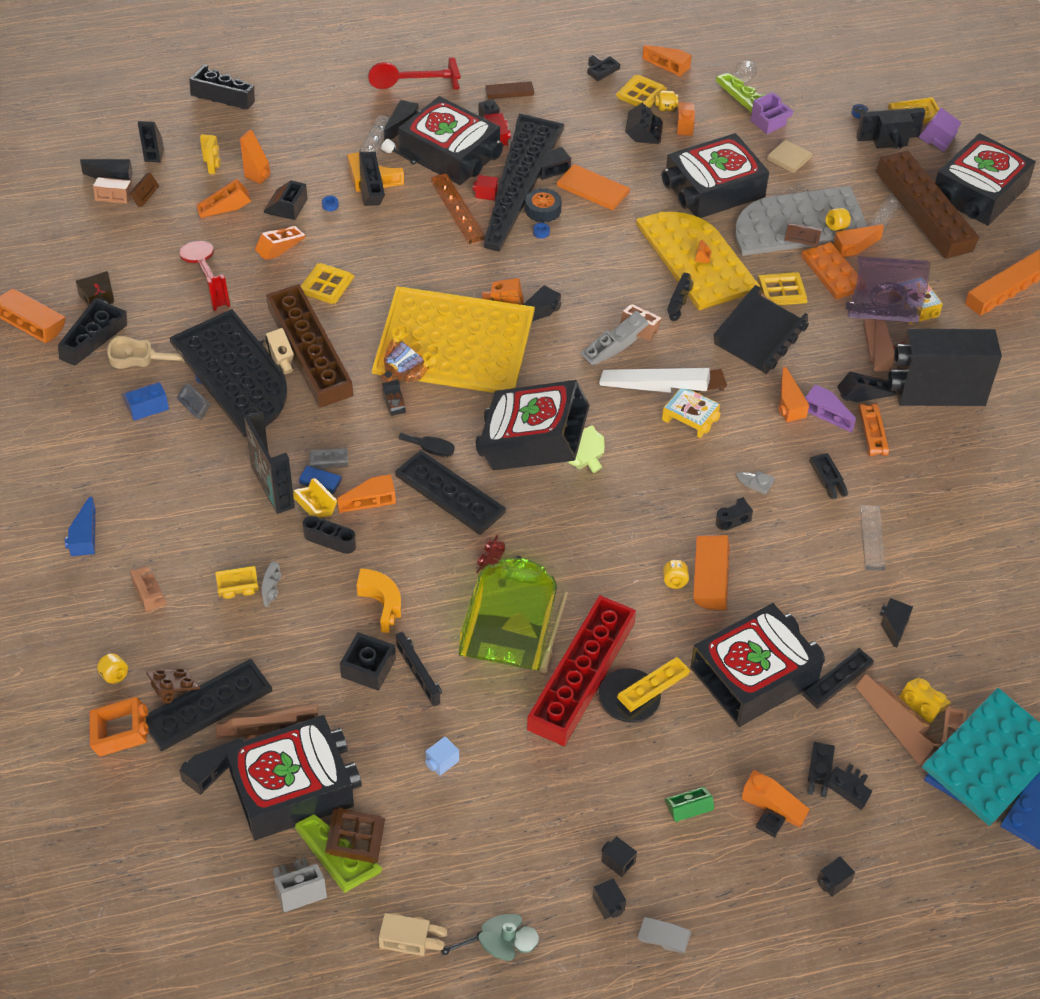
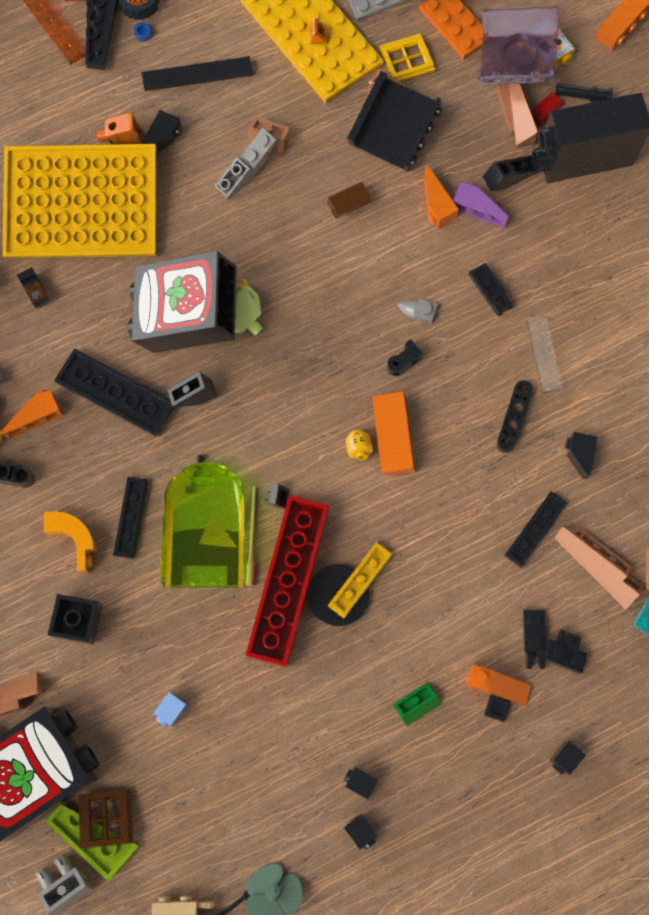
camera: 10 degrees left, 25 degrees up
torso [382,327,436,384] -> none
black plate [396,631,442,706] -> none
black piece [399,432,455,457] -> none
clear red hinge [476,535,506,576] -> none
white slope [599,368,710,393] -> none
light grey slope [638,917,691,953] -> none
panel [662,388,721,438] -> none
black hinge [667,272,693,321] -> none
brick [690,603,825,727] -> none
orange plate [858,403,889,456] -> none
yellow bracket [899,677,951,723] -> none
none -> black tile [113,477,148,559]
none -> black tile [142,56,253,91]
none -> black slope [167,371,217,408]
none -> black tile [265,484,290,509]
none -> black beam [496,380,533,453]

